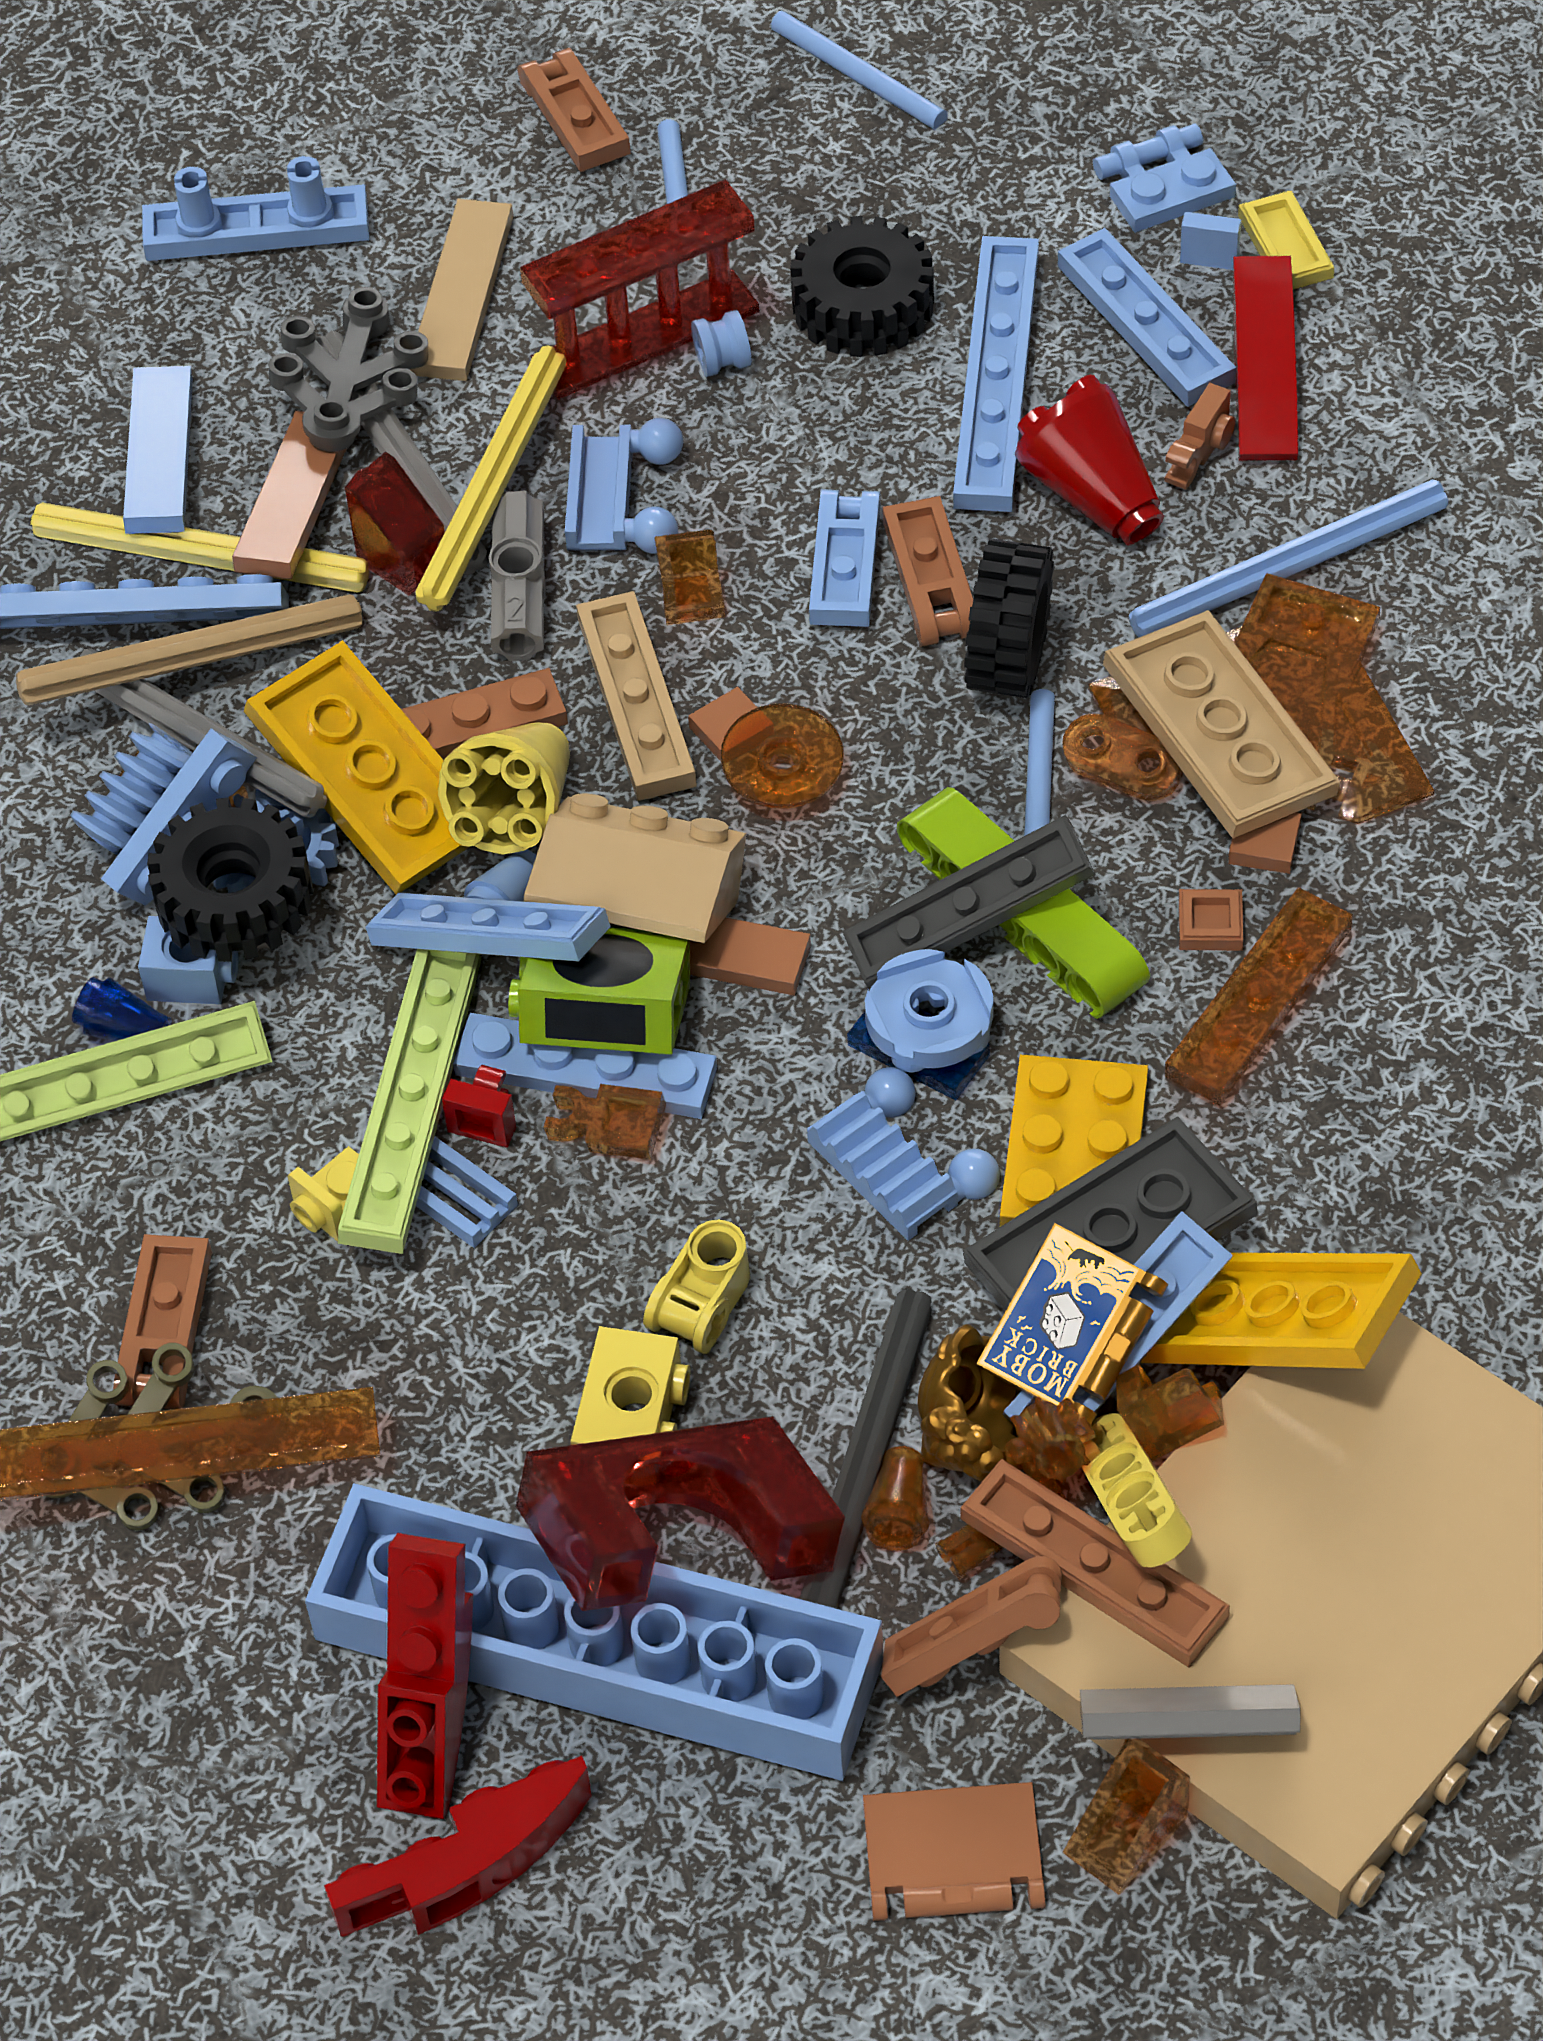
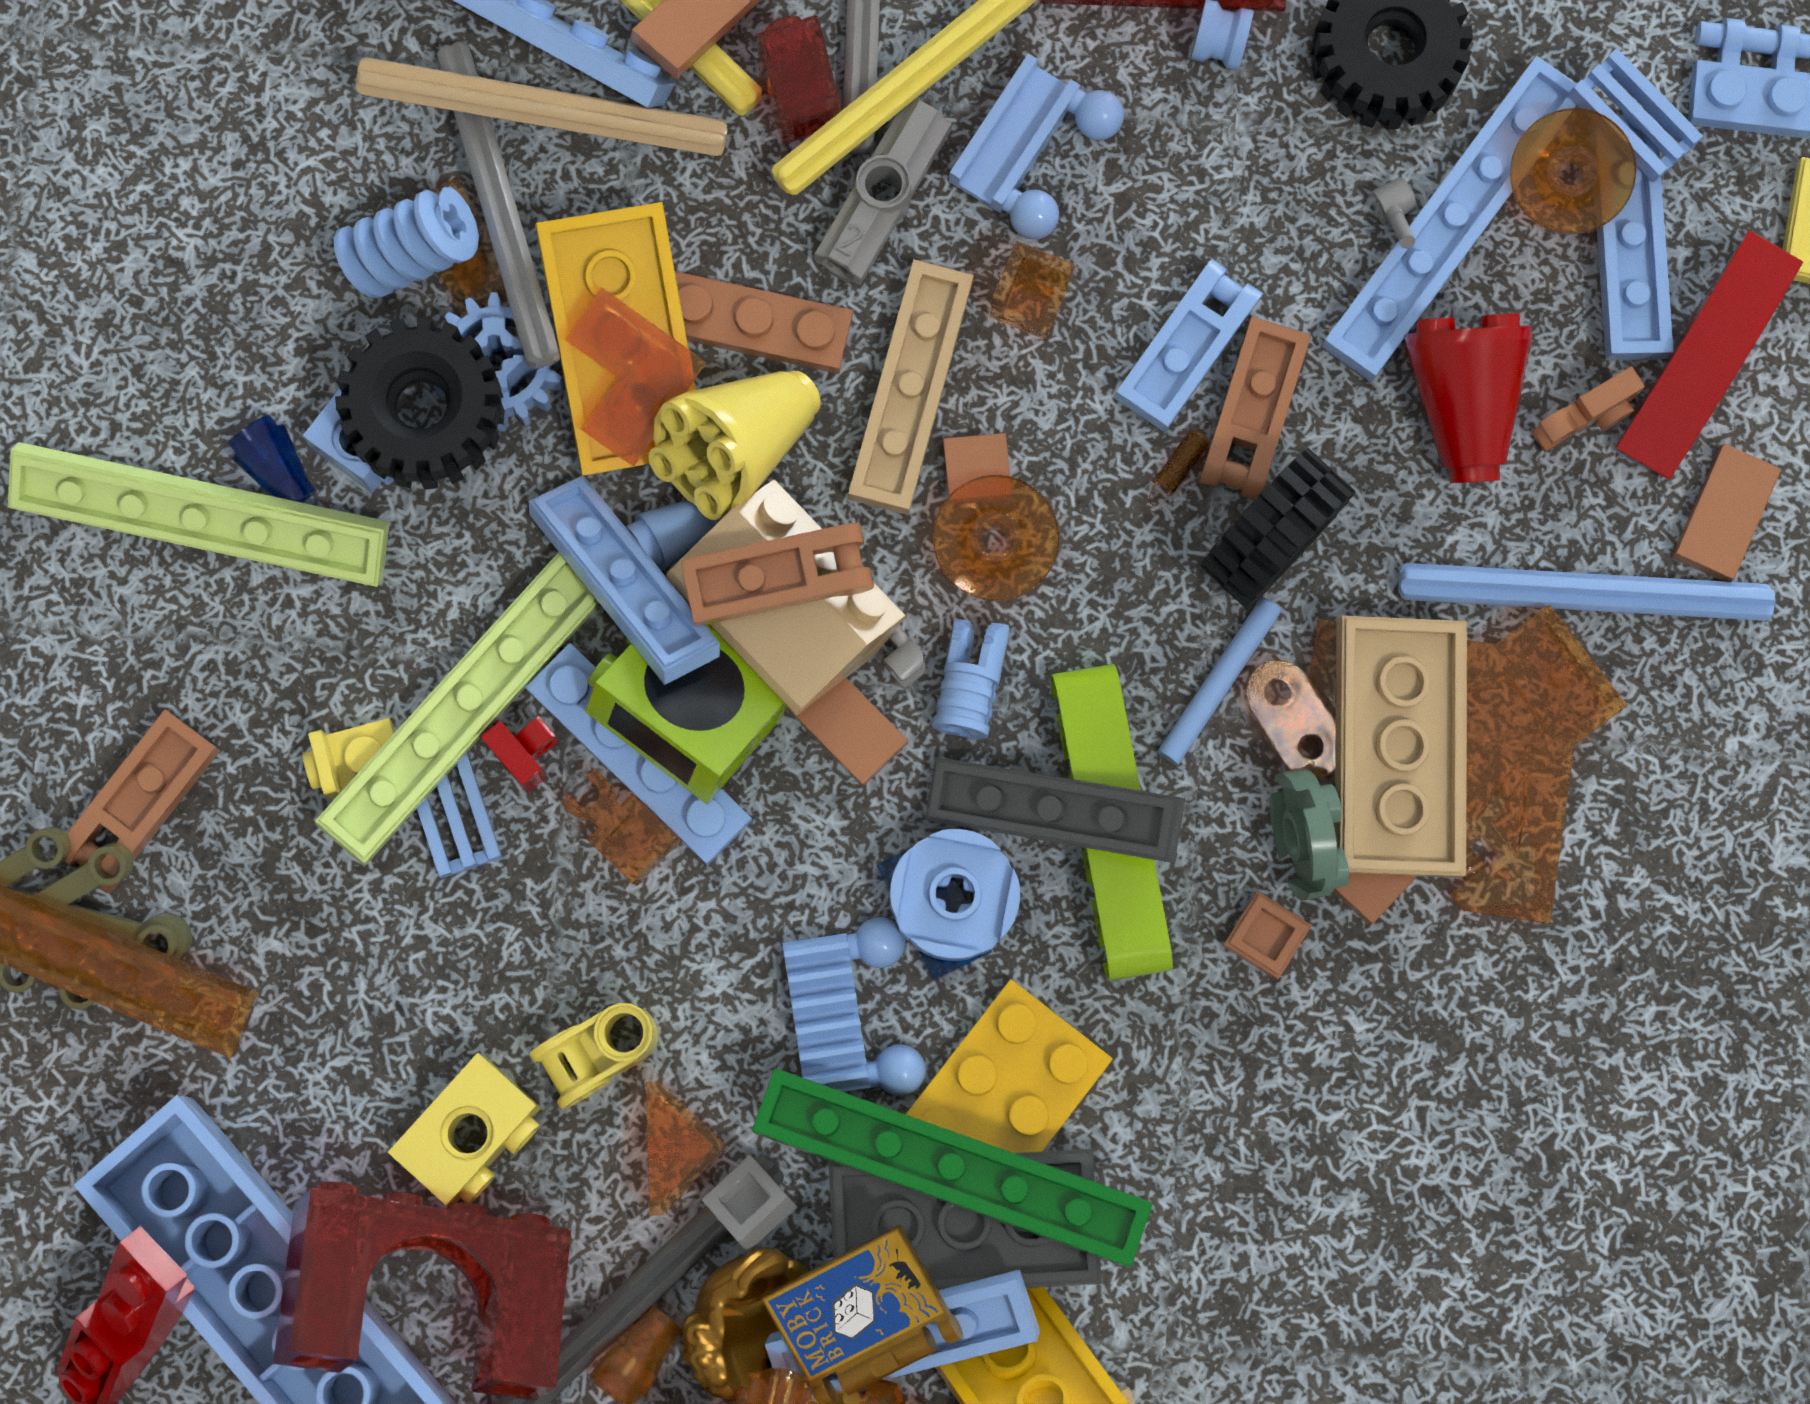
camera: 20 degrees right, 25 degrees up
light blue plate [101,728,257,905] -> none
clear orange plate [1165,887,1353,1106] -> none
light blue tile [1180,212,1241,270] -> none
none -> clear orange plate [564,287,707,467]
none -> clear orange slope [646,1082,729,1216]
none -> nougat plate [680,523,874,627]
none -> light grey tile [701,1155,797,1252]
none -> green plate [751,1068,1153,1269]
none -> light grey hand [882,624,926,688]
none -> light blue hinge [932,619,1010,740]
none -> clear orange piece [1149,419,1212,506]
none -> sand green plate [1270,768,1349,901]
none -> light grey hand [1373,177,1417,249]
none -> clear orange dish [1510,108,1637,234]
none -> light blue tile [1568,48,1703,183]
none -> nougat tile [1671,443,1781,582]

